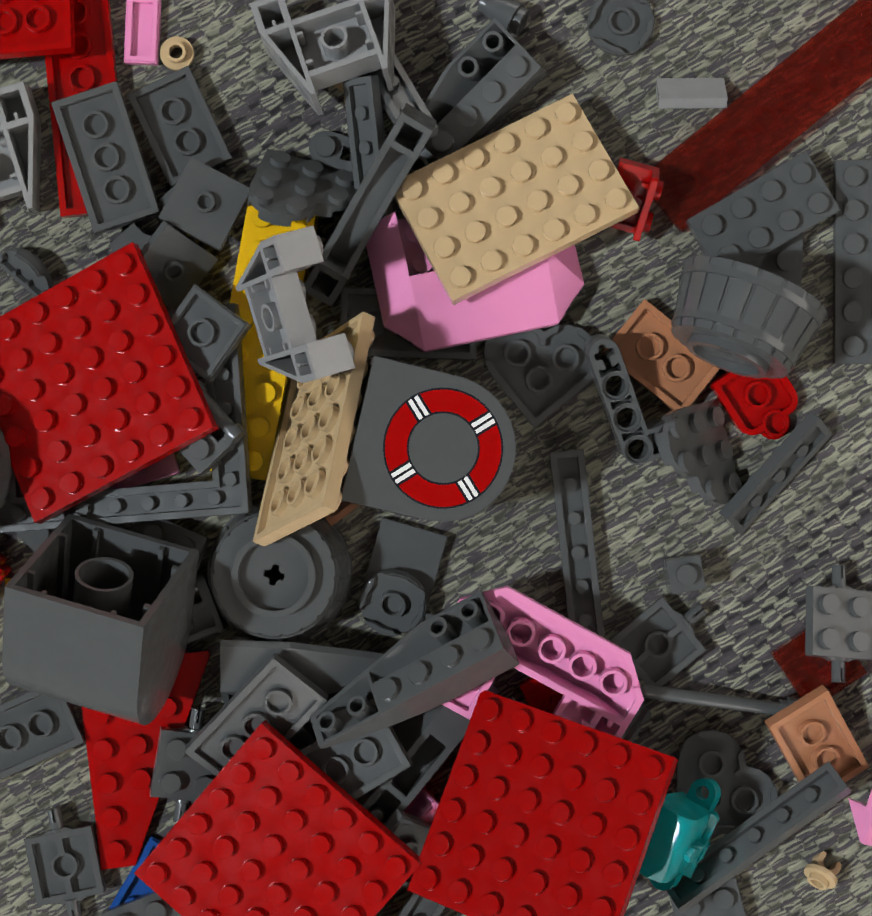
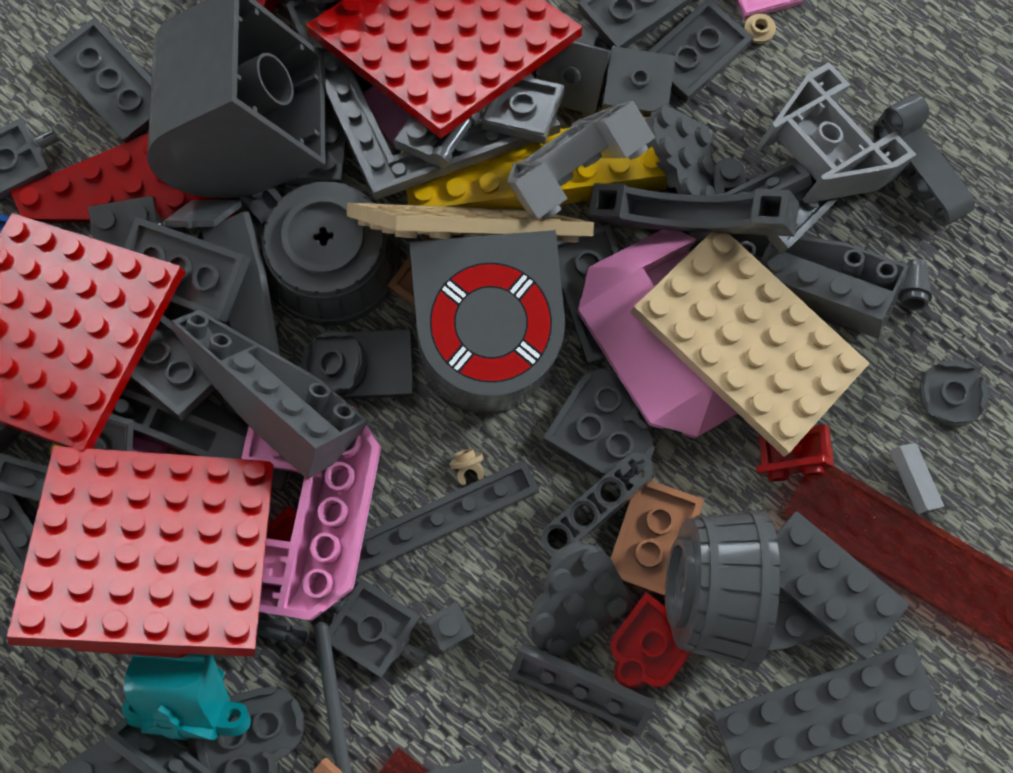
camera: 70 degrees right, 15 degrees down
none -> dark grey piece [164,199,242,228]
none -> tan plate [449,448,484,485]

